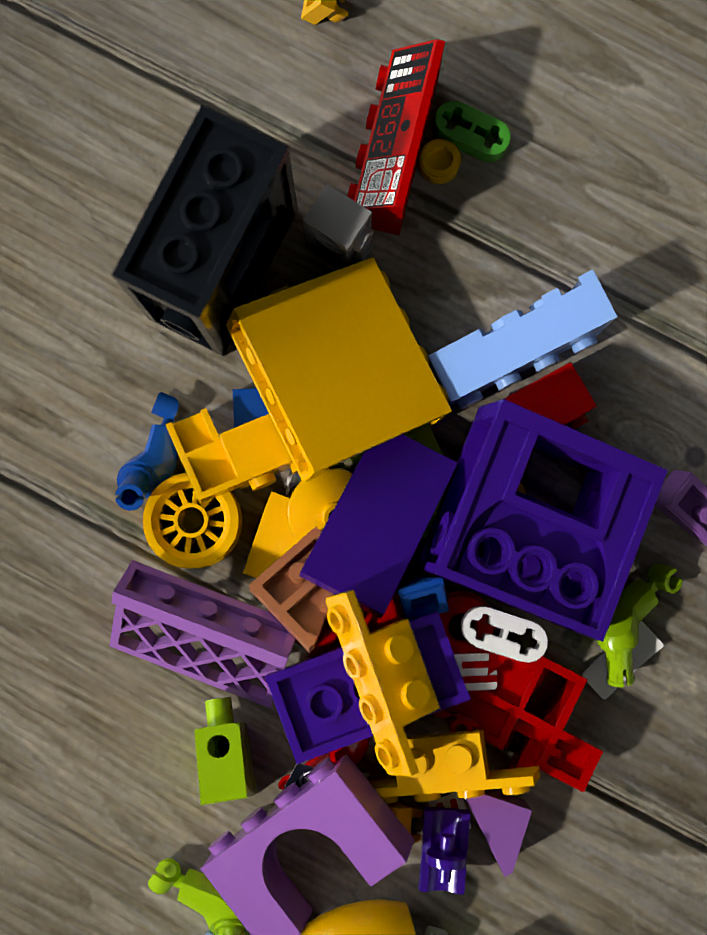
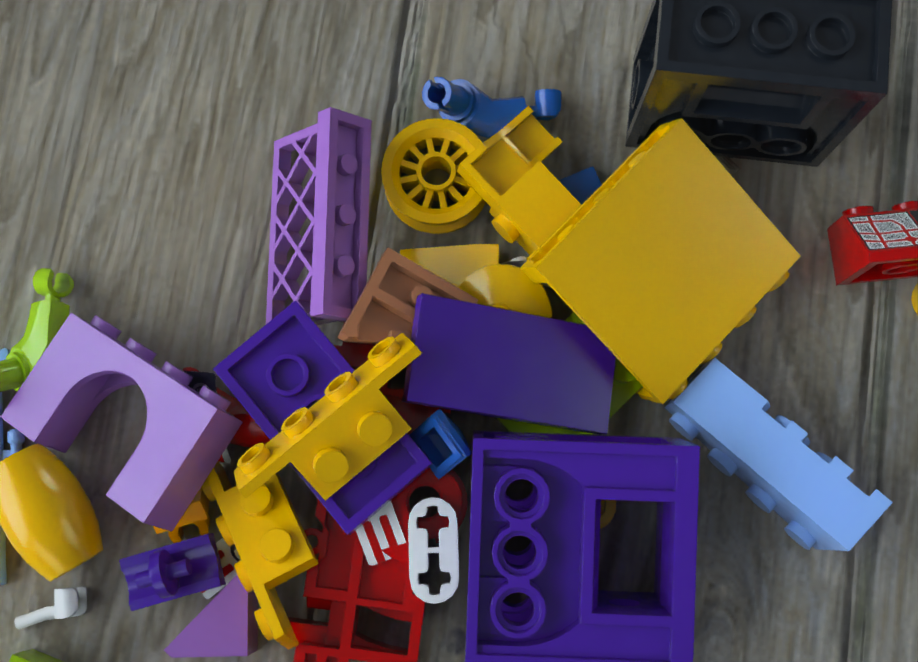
camera: 75 degrees right, 5 degrees down
lime torso [194,697,257,805] -> none
light grey brick [303,184,374,269] -> none
red slope [504,362,597,430] -> none

